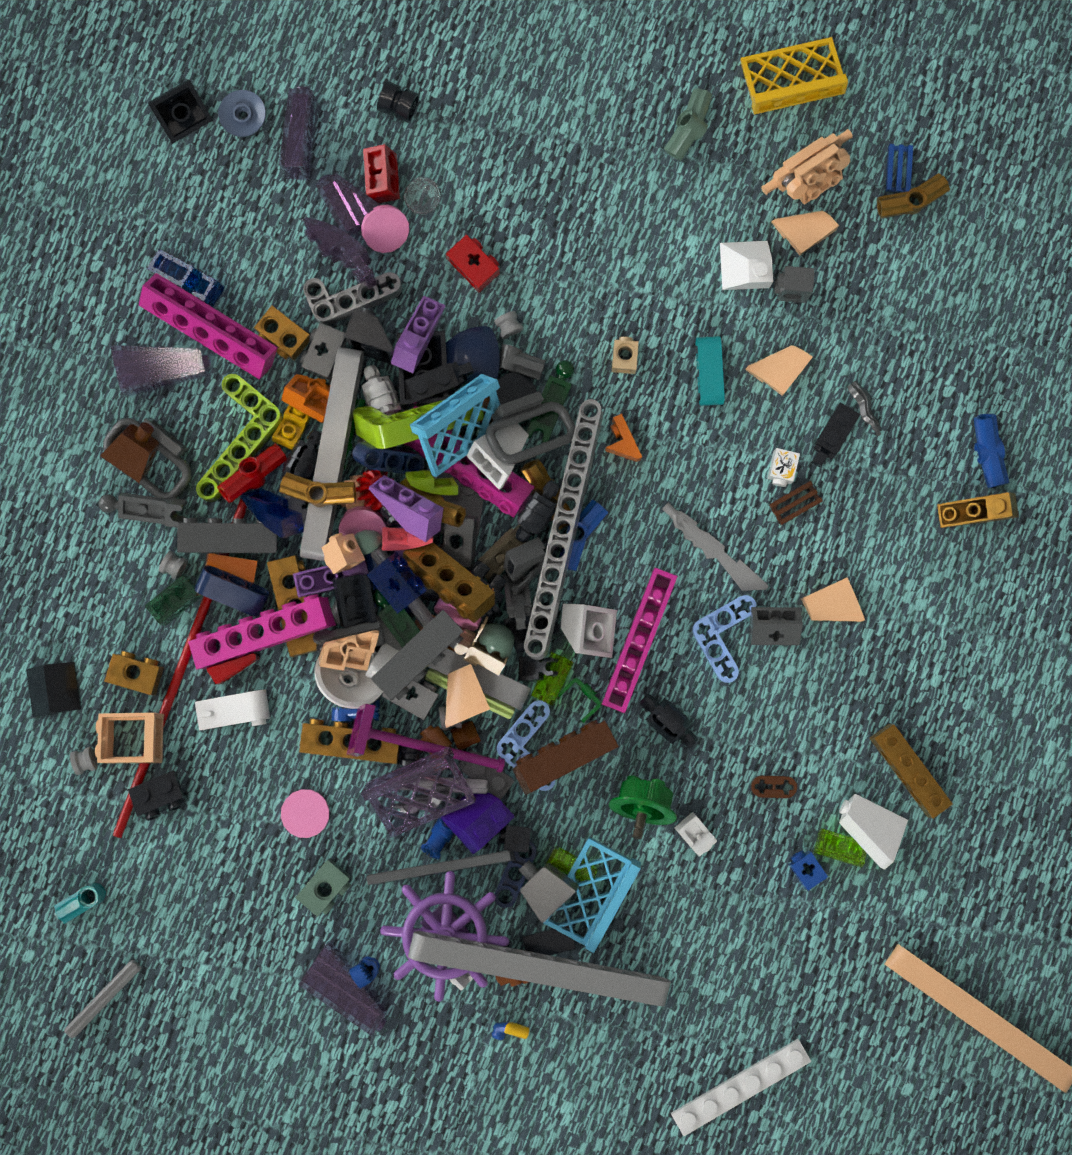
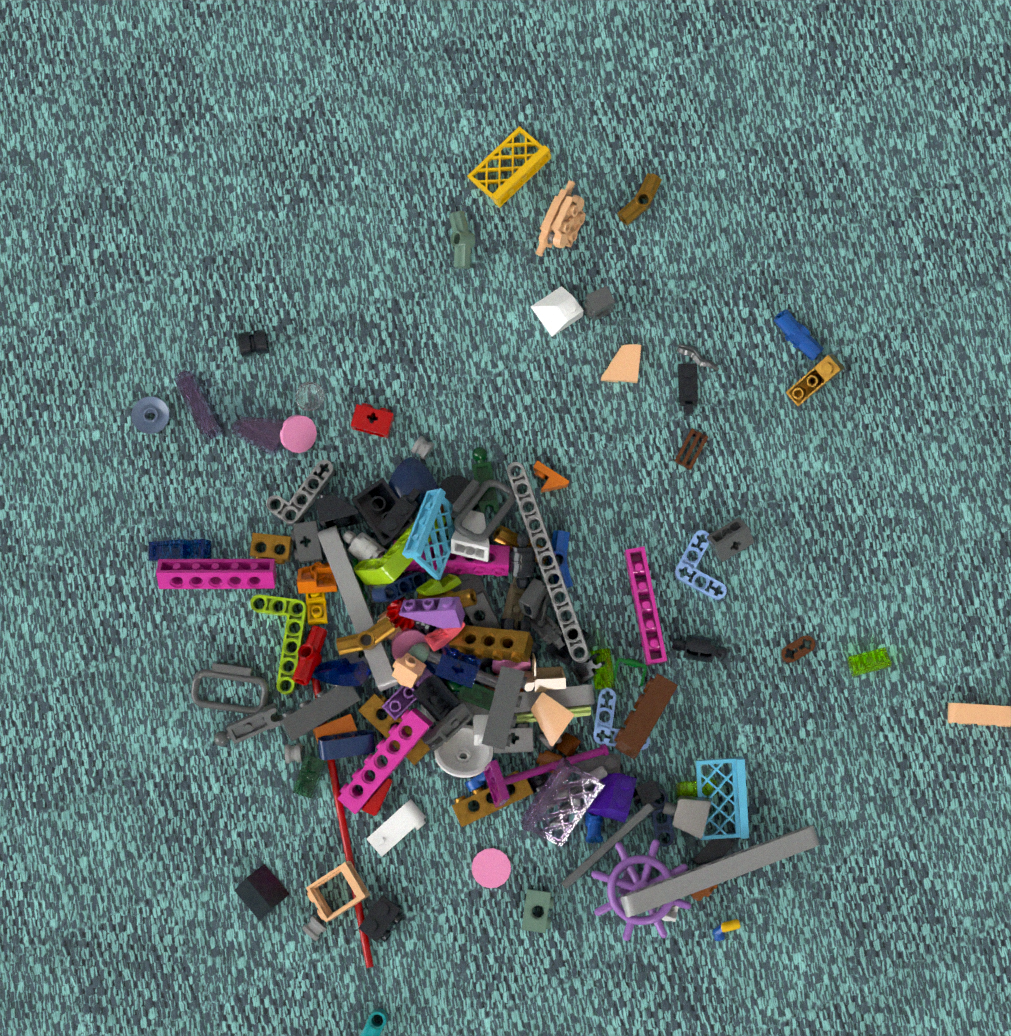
camera: 30 degrees left, 5 degrees down
reddish brown torso [100,422,159,483] -> none
pearl gold brick [104,651,164,695] -> none
clear purple slope [110,345,212,396] -> none
black slope [148,79,213,144] -> none
black piece [282,430,322,480] -> none
clear purple slope [298,941,387,1036] -> none
clear purple slope [303,217,377,290] -> none
light nougat slope [319,630,379,671] -> none
blue connector [349,956,380,989] -> none
red brick [363,144,400,204] -> none
medium lavender slope [391,296,446,373] -> none
sand green hair [478,623,515,658] -> none
dark grey piece [499,344,546,381] -> none
white slope [561,604,617,658] -> none
green piece [609,776,677,839] -> none
tan brick [612,337,639,374] -> none
light grey sword [662,502,768,591] -> none
white plate [671,1039,811,1136] -> none
white bracket [674,812,717,856] -> none
teal beam [695,336,725,406] -> none
white brick [767,448,800,487] -> none
light nougat slope [771,211,839,256] -> none
blue brick [788,850,828,891] -> none
light nougat slope [801,578,865,622] -> none
white slope [839,794,908,870] -> none
pearl gold brick [869,724,953,819] -> none
blue tile [885,144,913,193] -> none

